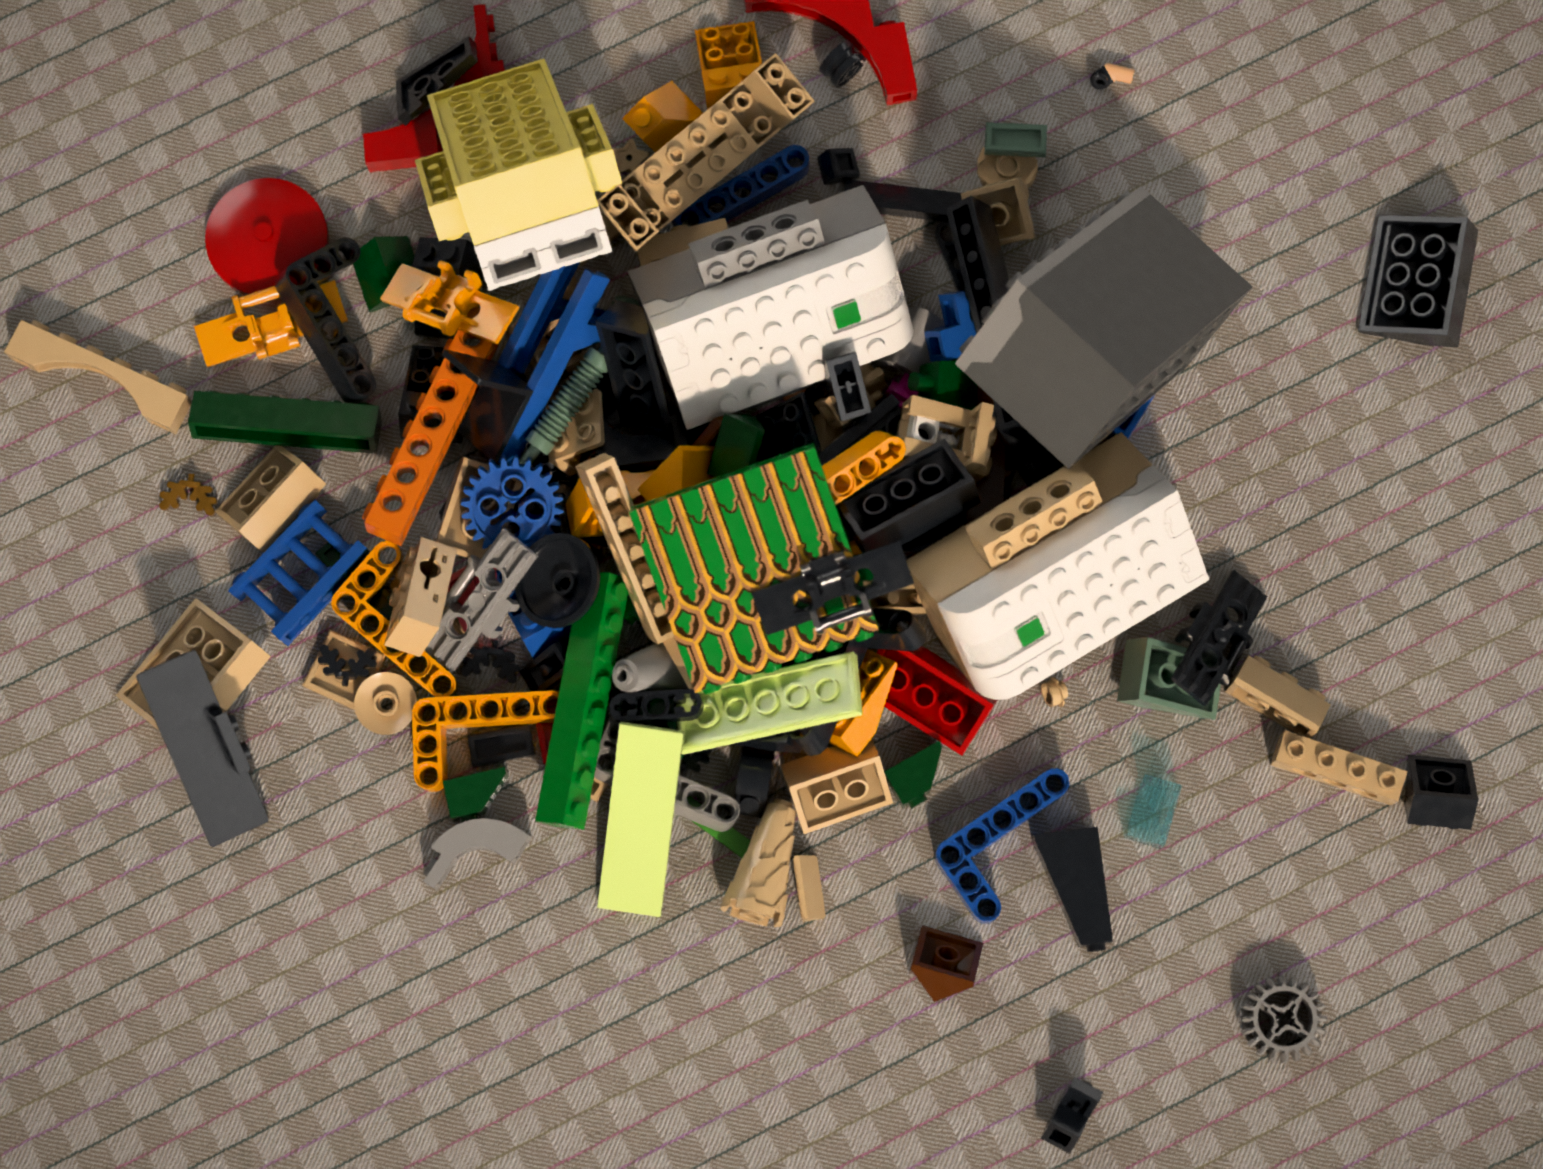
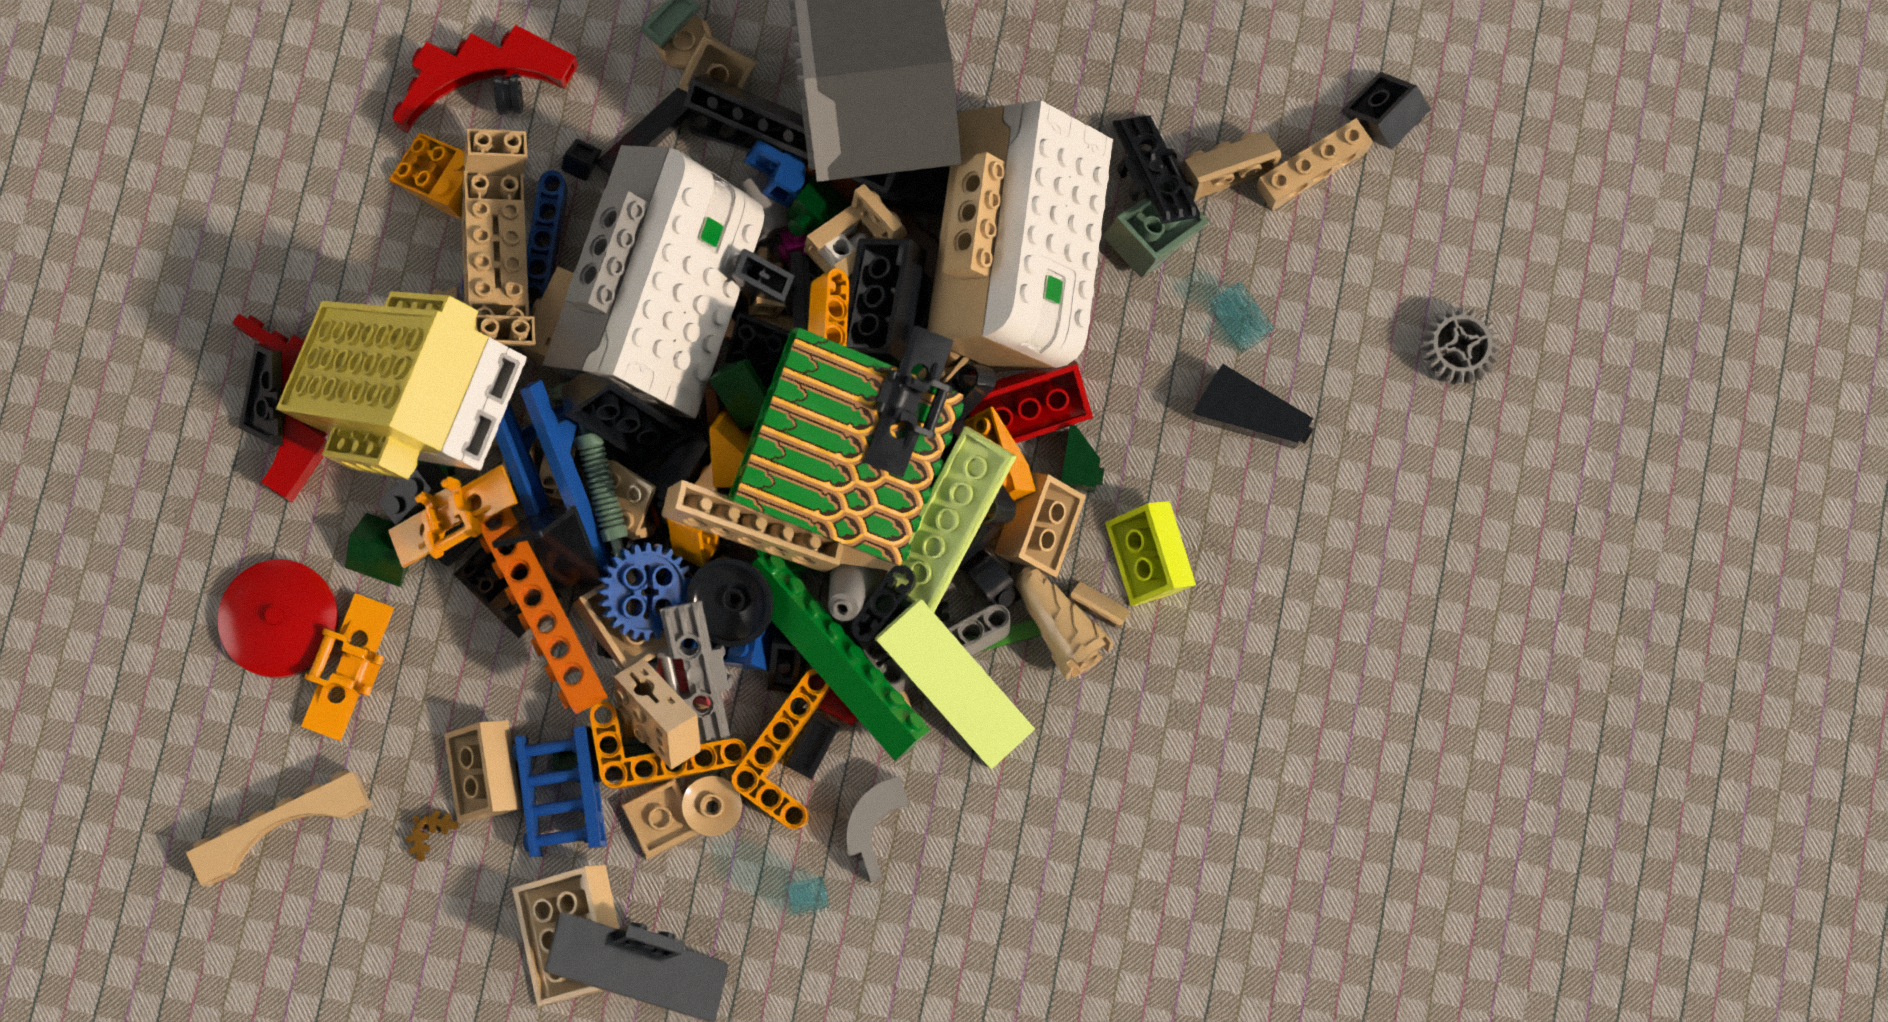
camera: 55 degrees left, 0 degrees up
dark green brick [188,390,382,454] -> none
black beam [275,237,376,404] -> none
black animal [318,645,377,687] -> none
dark green slope [443,767,509,823] -> none
black animal [461,640,520,684] -> none
light orange slope [622,81,703,153] -> none
reddish brown slope [909,925,983,1002] -> none
blue beam [935,768,1069,924] -> none
tan plate [1041,677,1068,707] -> none
black brick [1041,1077,1103,1154] -> none
none -> clear light blue panel [787,877,831,917]
none -> neon yellow slope [1105,501,1196,606]

